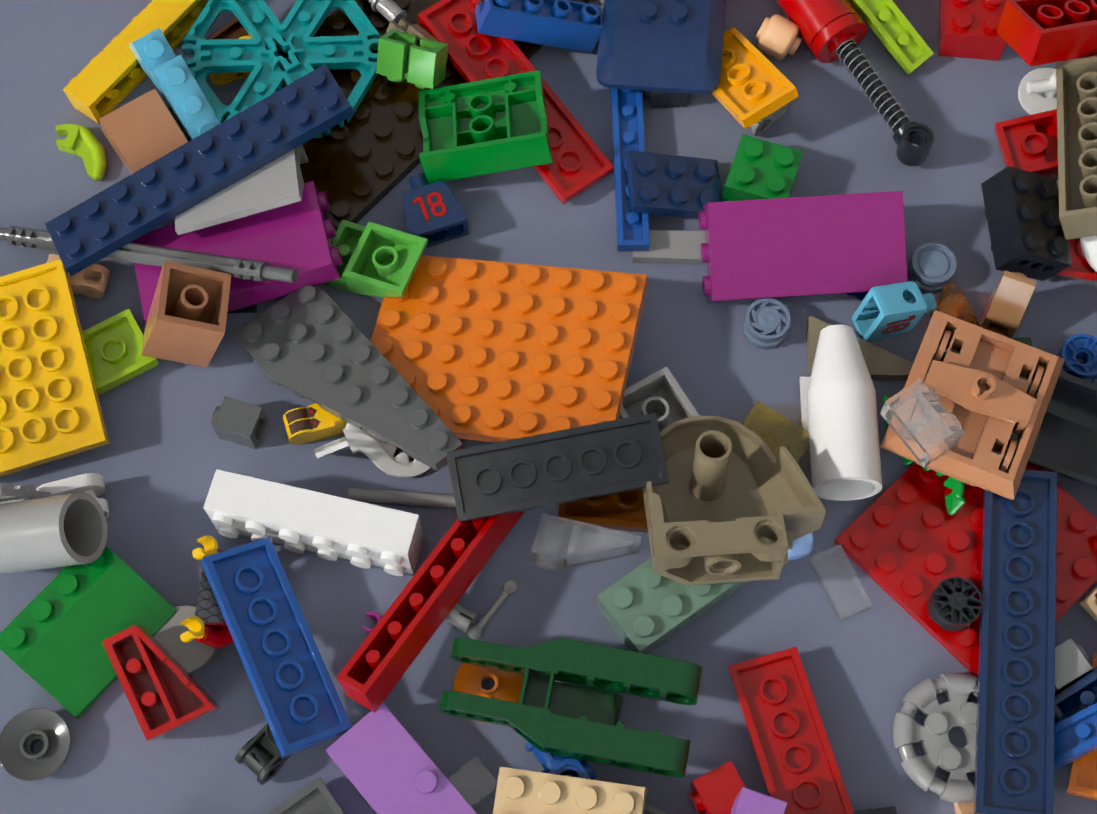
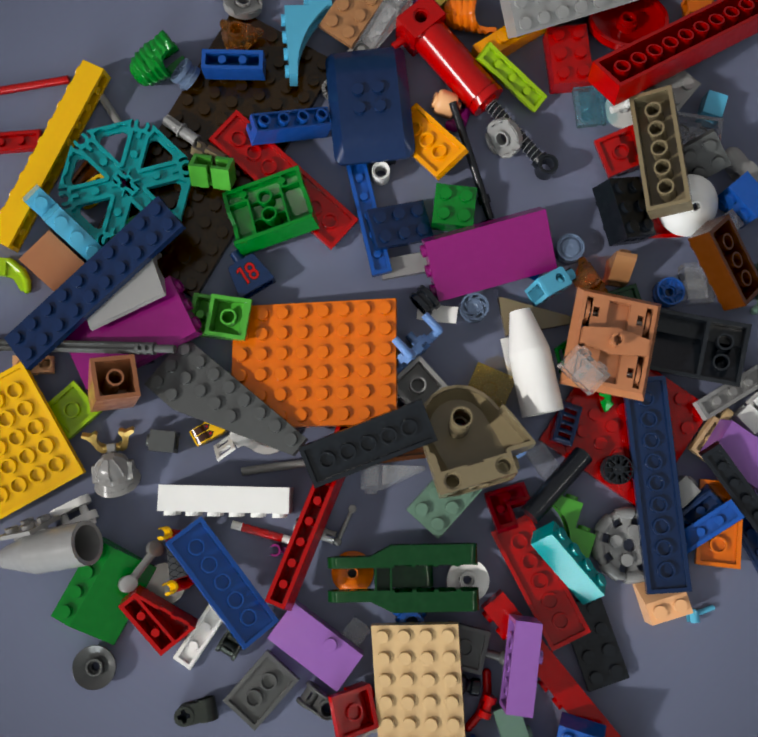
camera: 15 degrees left, 15 degrees up
none -> light grey helmet [81,426,141,498]
none -> light grey bar [118,540,164,593]
none -> white tile [173,604,223,670]
none -> red bar [231,520,291,544]
none -> white beam [372,162,390,186]
none -> medium blue plate [392,312,443,375]
none -> black wheel [409,285,441,315]
none -> white sticker [416,305,458,324]
none -> magenta arm [445,108,471,132]
none -> white dish [447,562,490,599]
none -> black bar [449,101,494,220]
none -> dark red plate [484,481,530,534]
none -> light grey tile [485,117,523,159]
none -> black brick [520,447,592,524]
none -> teal brick [531,521,607,605]
none -> dark blue slope [549,400,583,447]
none -> bright green arch [552,493,596,558]
none -> clear light blue plate [572,86,607,128]

